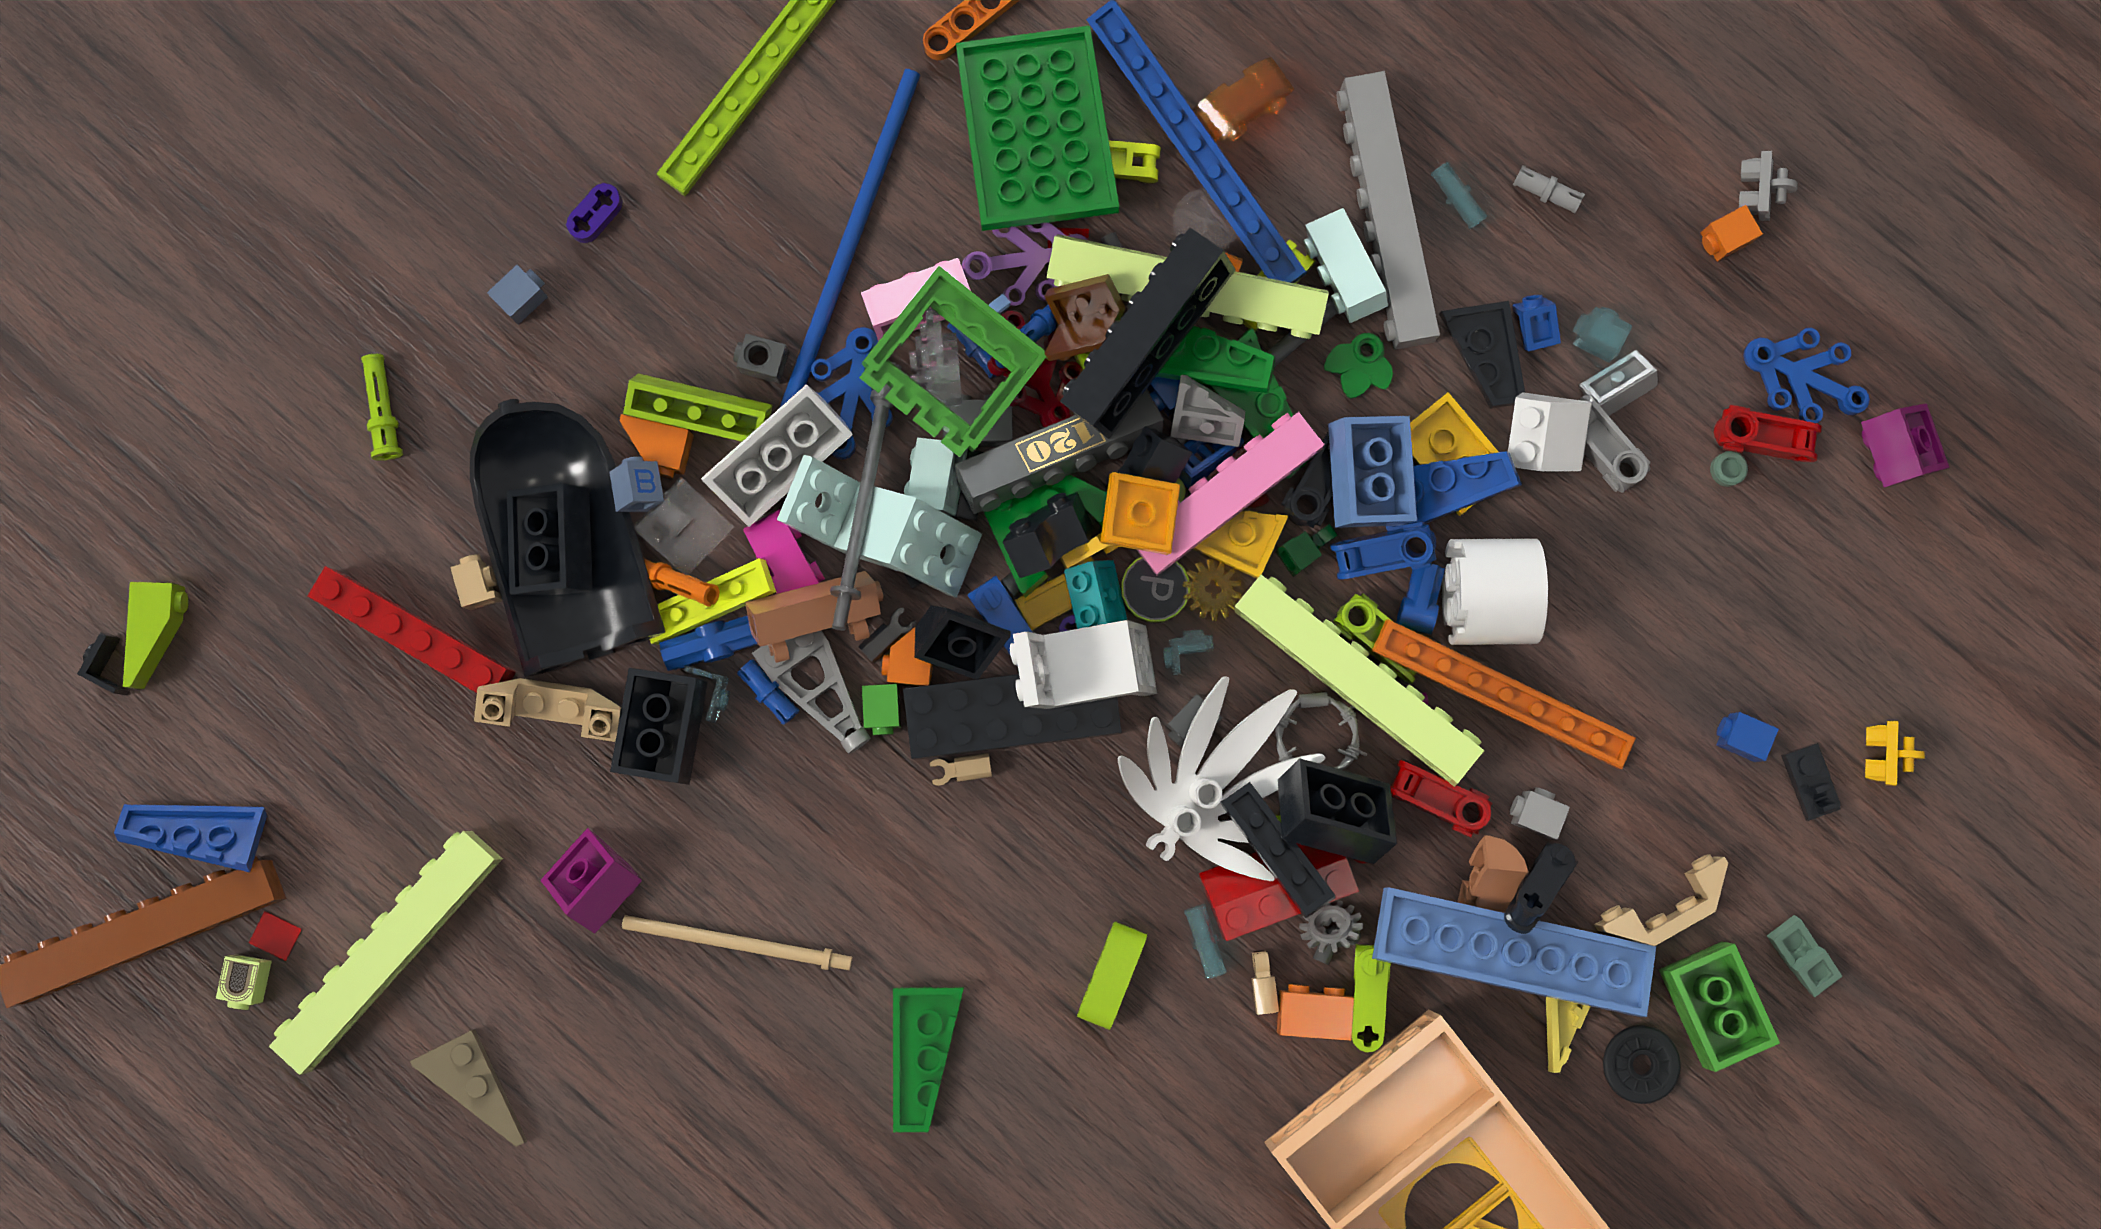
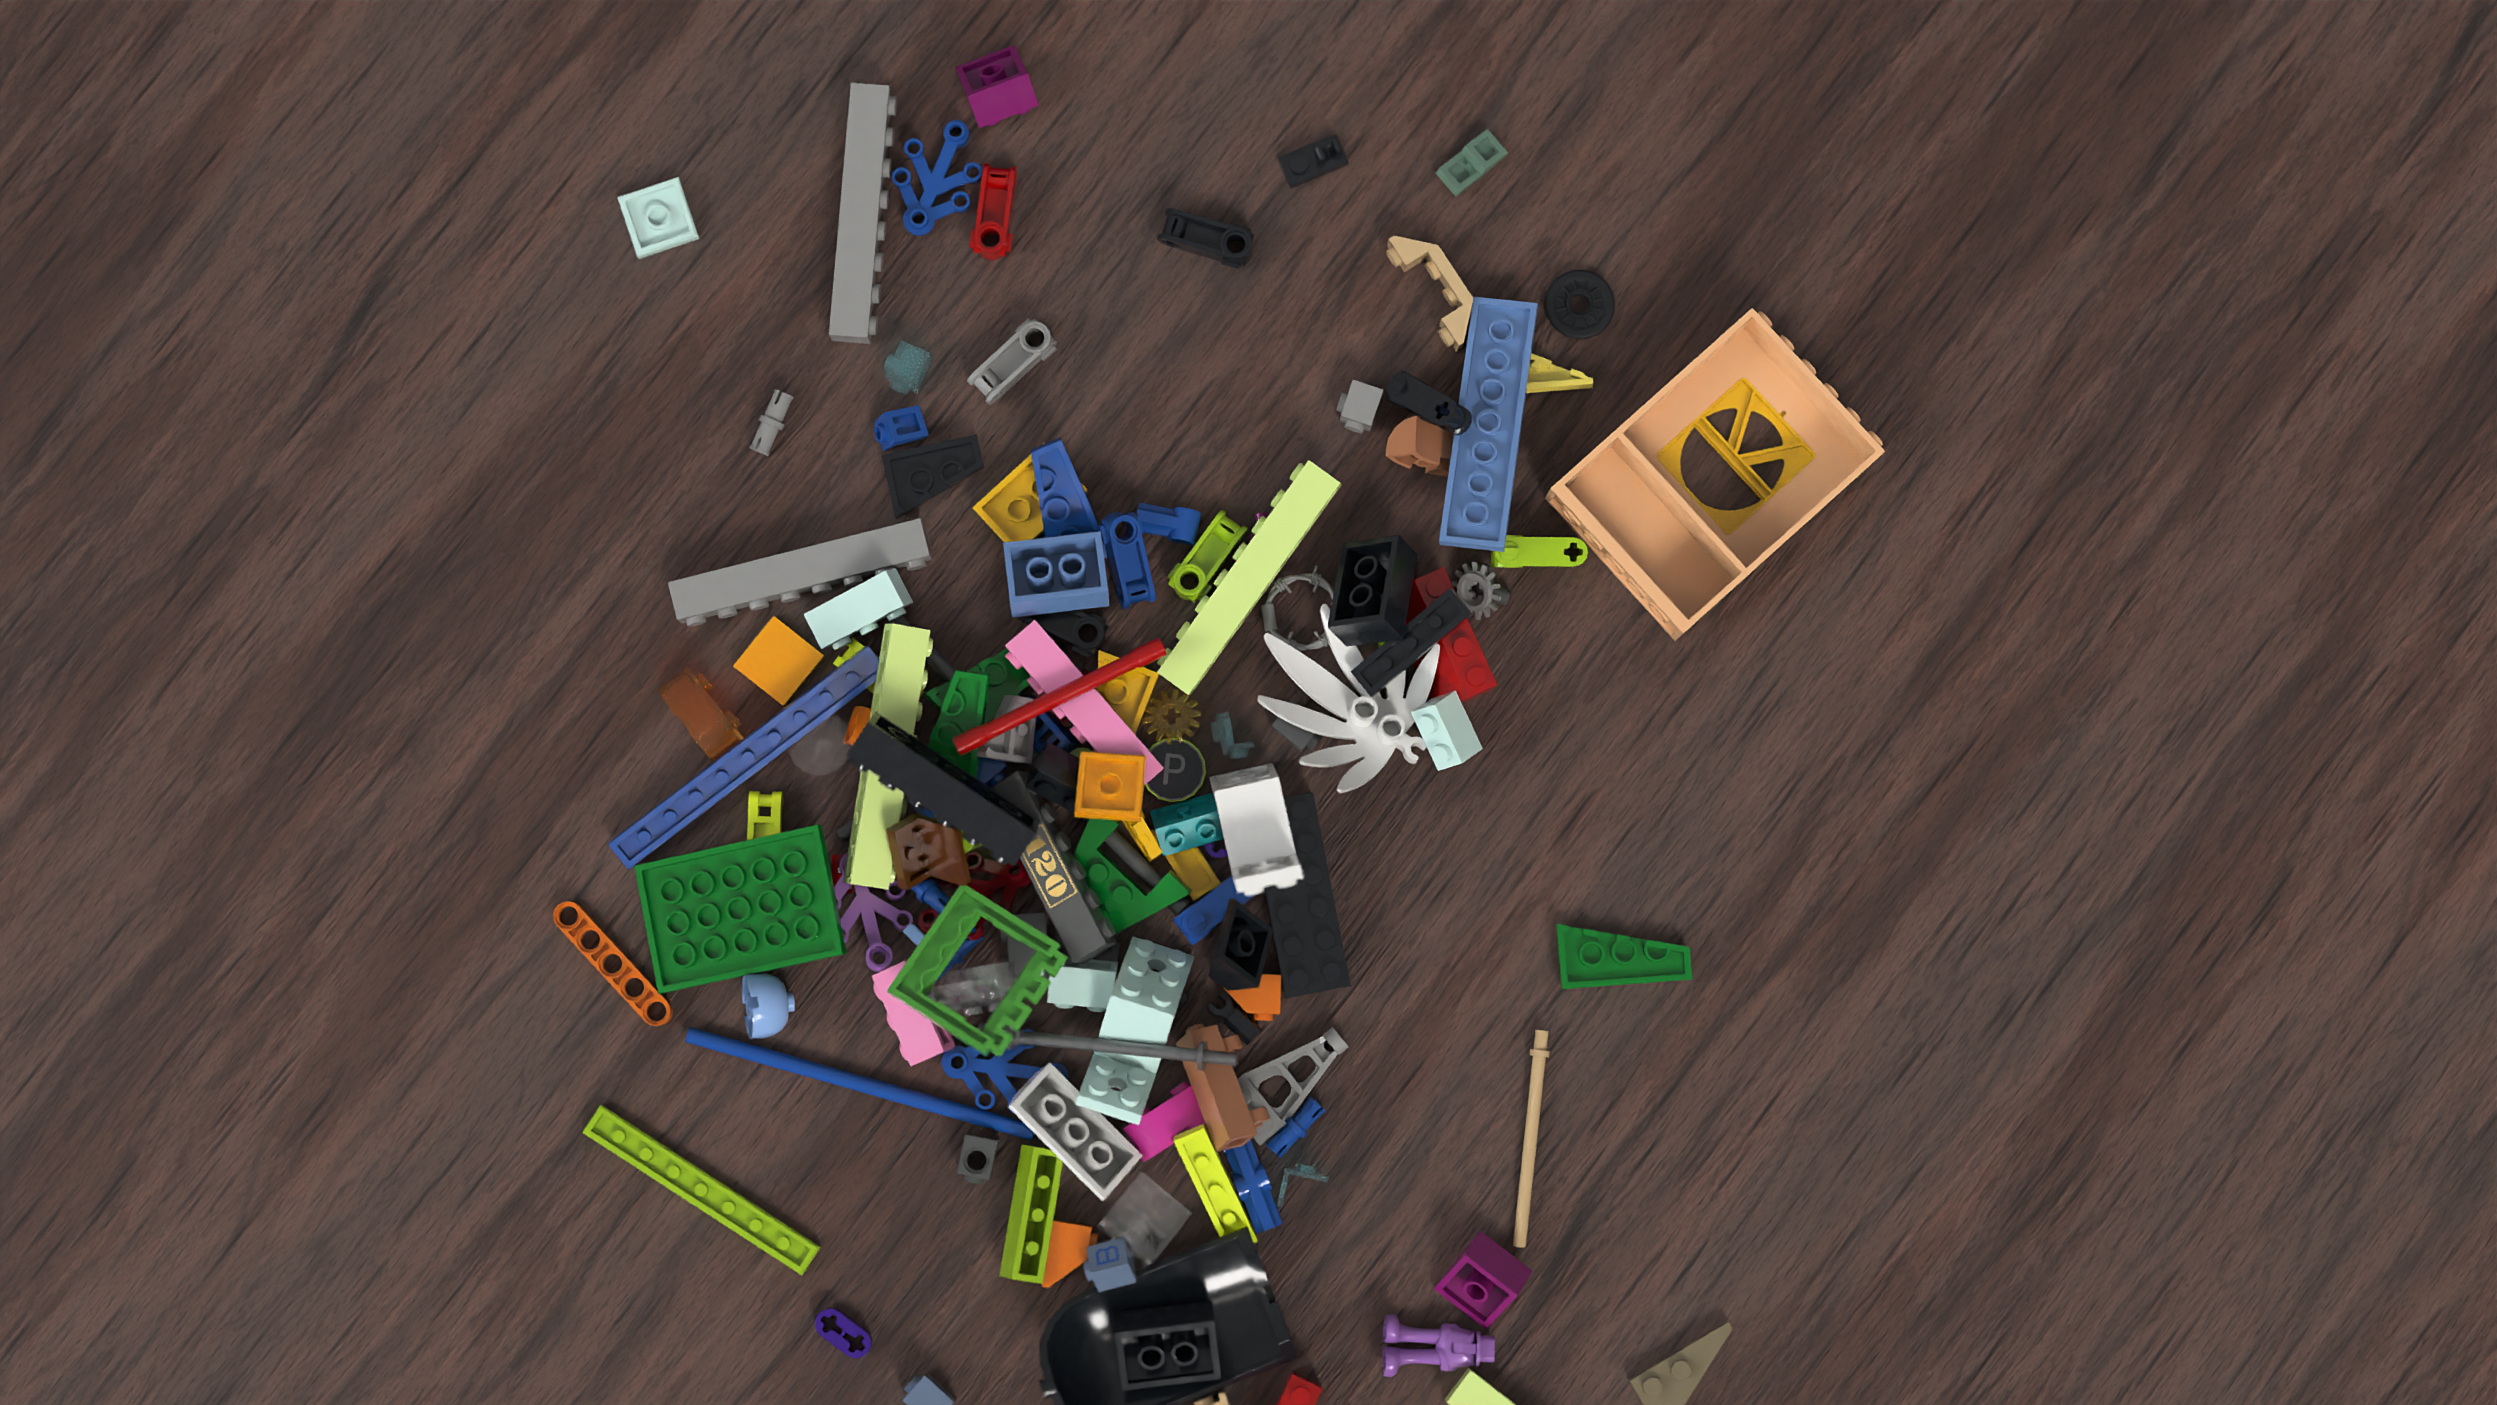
camera: 95 degrees left, 0 degrees up
tan slope [474,678,621,742] -> none
black slope [610,668,708,785] -> none
orange pin [643,558,720,607] -> none
bright green brick [862,684,901,735] -> none
tan bar [930,753,992,786] -> none
black brick [1002,492,1094,578] -> none
lime beam [1077,921,1147,1030] -> none
clear light blue pin [1184,904,1227,979] -> none
tan bar [1251,951,1279,1015] -> none
dark green piece [1275,524,1338,577] -> none
orange brick [1277,984,1354,1041] -> none
green plate [1324,333,1393,399] -> none
orange tile [1372,619,1636,769] -> none
red piece [1391,760,1492,838] -> none
clear light blue pin [1430,161,1488,230] -> none
white brick [1442,539,1548,645] -> none
white slope [1508,392,1592,471] -> none
light grey slope [1579,350,1658,416] -> none
bright green brick [1658,942,1780,1072] -> none
orange brick [1700,205,1763,262] -> none
sand green tile [1710,451,1748,487] -> none
blue brick [1716,712,1779,762] -> none
light grey hips [1739,151,1798,221] -> none
yellow hips [1865,721,1925,786] -> none
none -> light aqua tile [617,177,700,259]
none -> light orange tile [733,616,825,707]
none -> light blue cylinder [742,973,795,1039]
none -> light grey brick [829,83,897,344]
none -> red piece [951,638,1167,756]
none -> black piece [1157,208,1255,270]
none -> medium lavender piece [1382,1314,1495,1377]
none -> light aqua brick [1411,690,1483,771]

